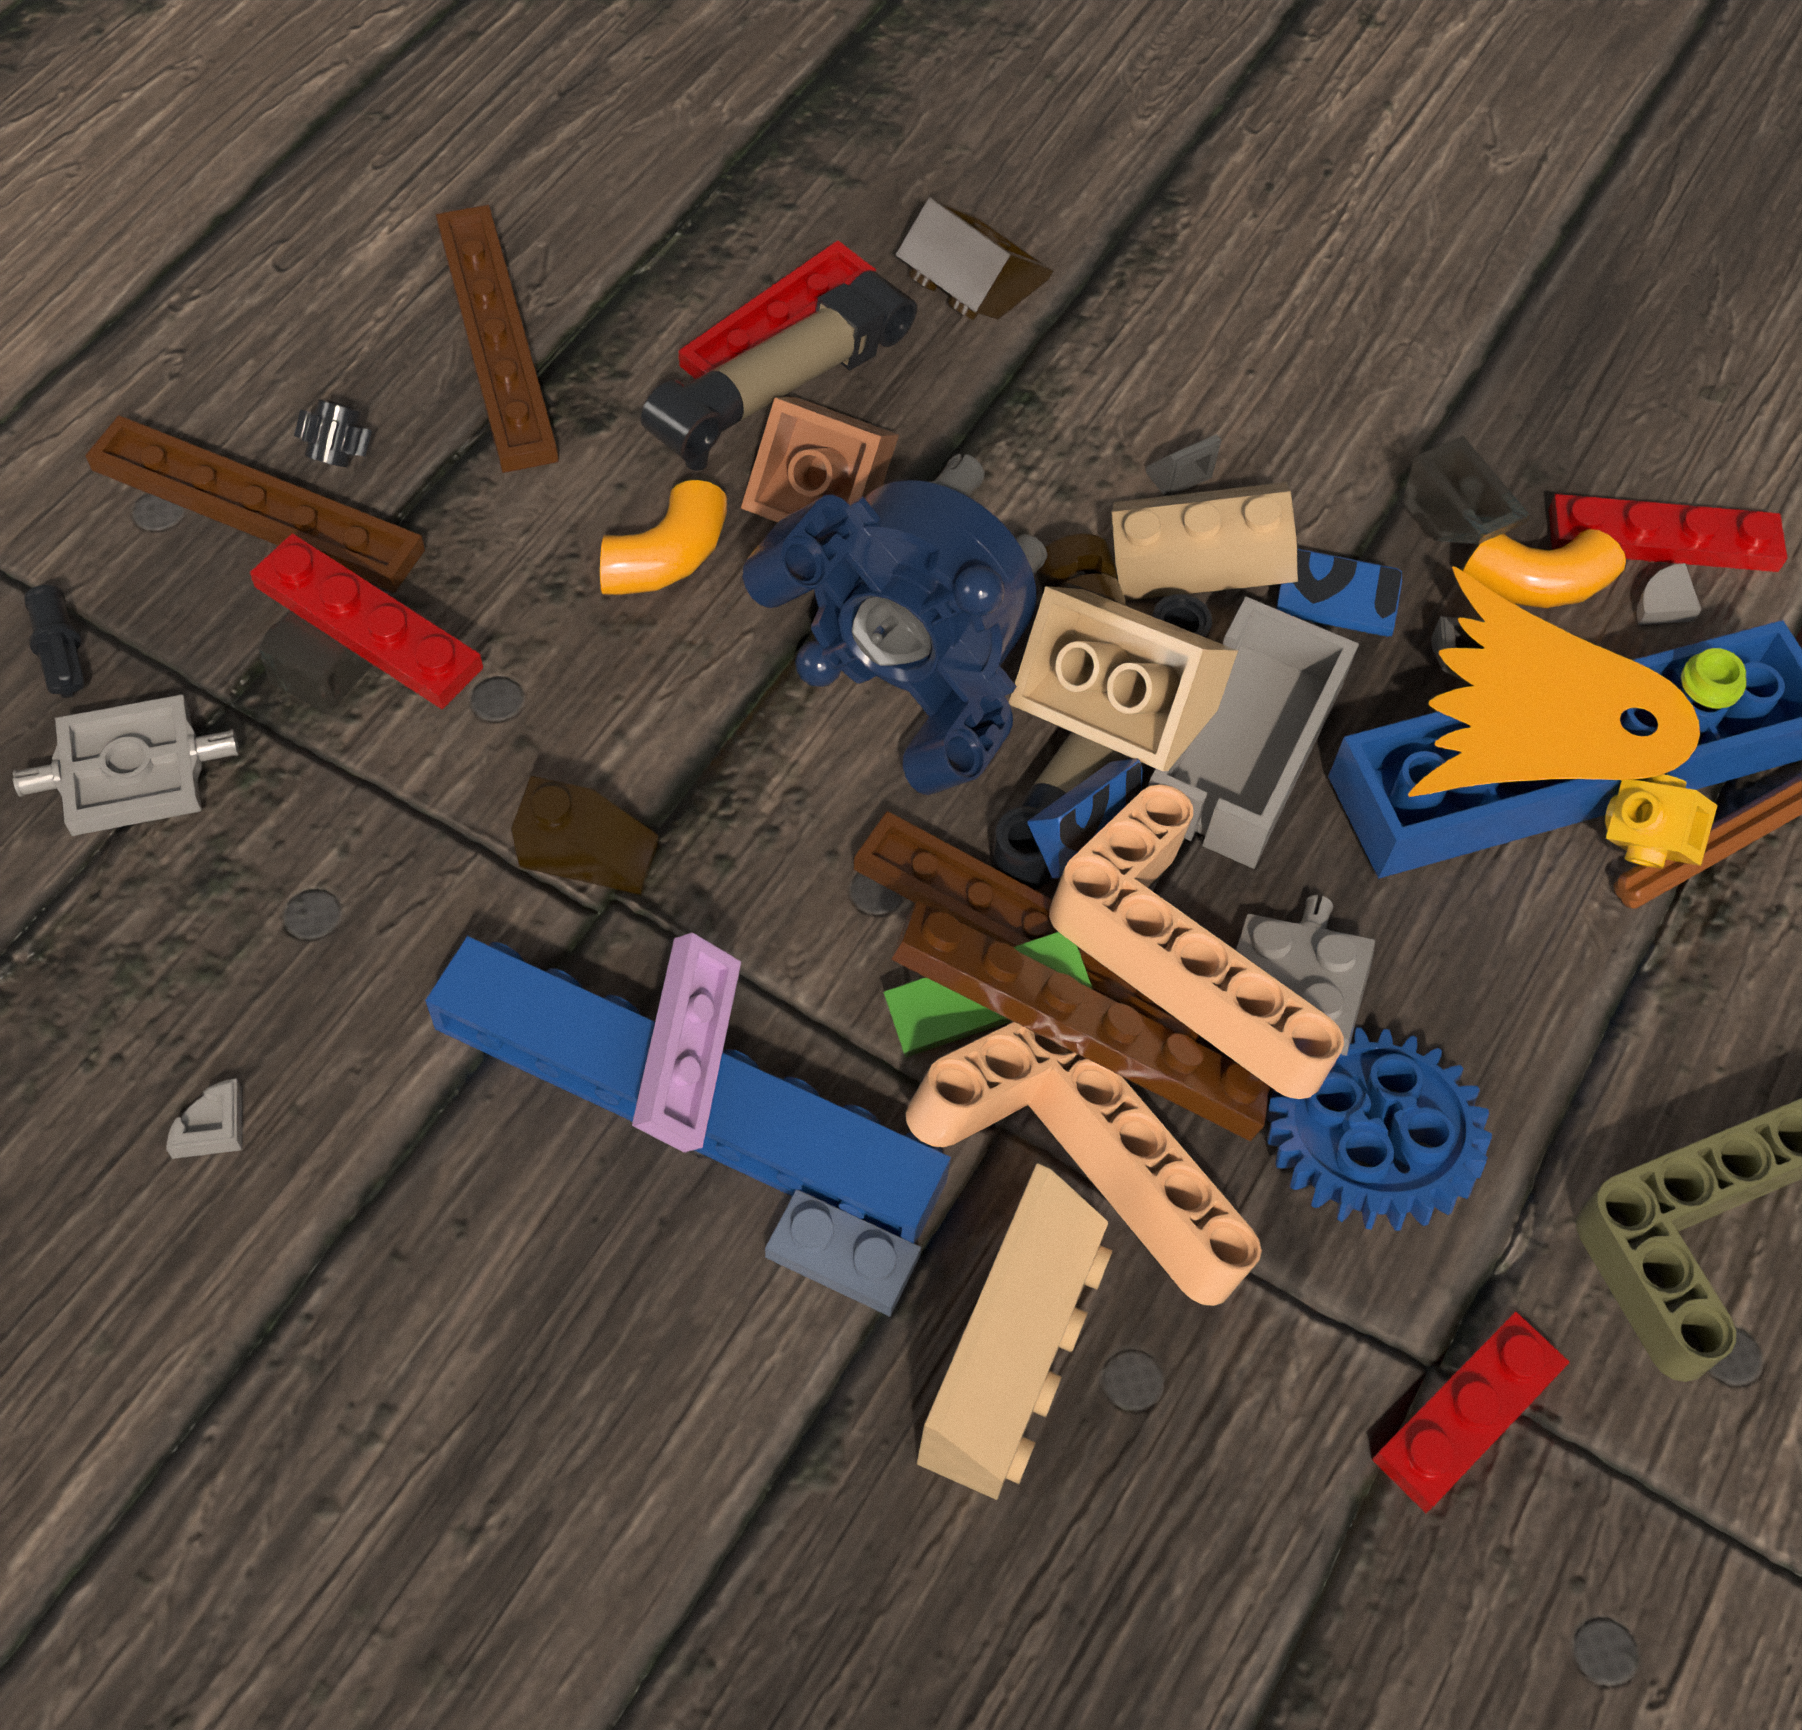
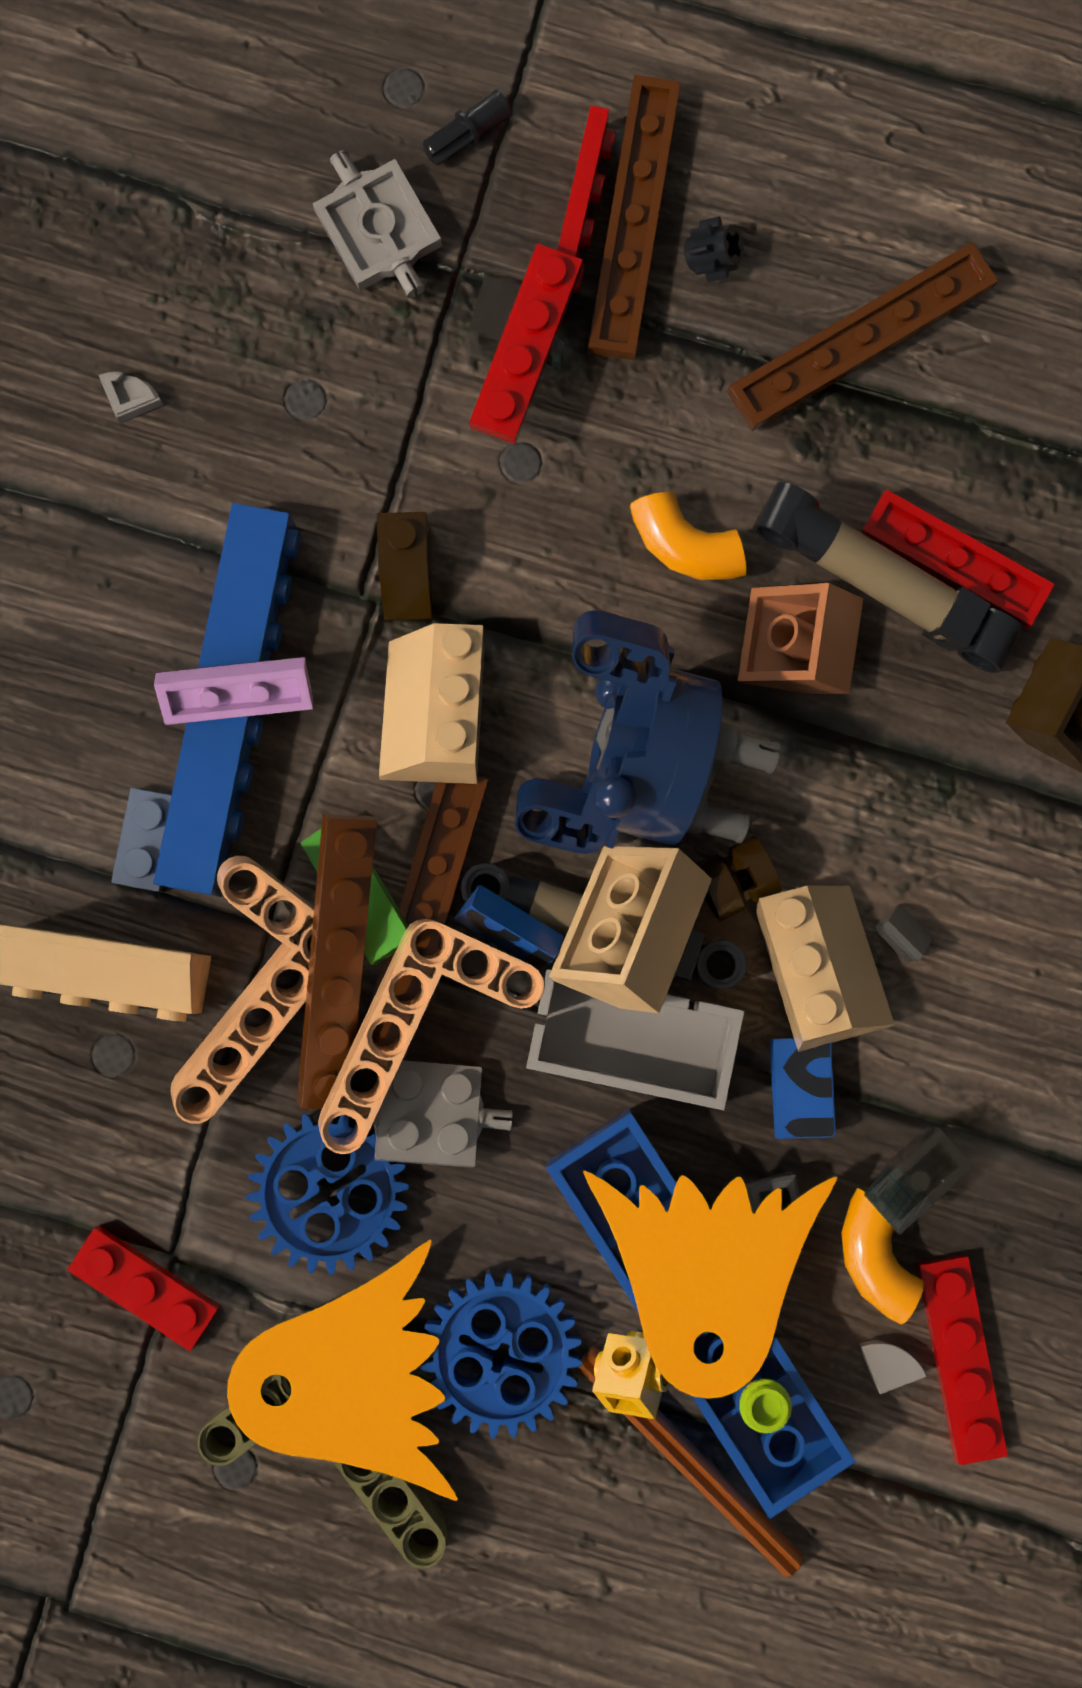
camera: 85 degrees right, 25 degrees up
none -> light orange piece [227,1240,458,1501]
none -> tan slope [379,623,485,784]
none -> blue gear [421,1269,582,1438]
none -> red plate [558,105,616,309]

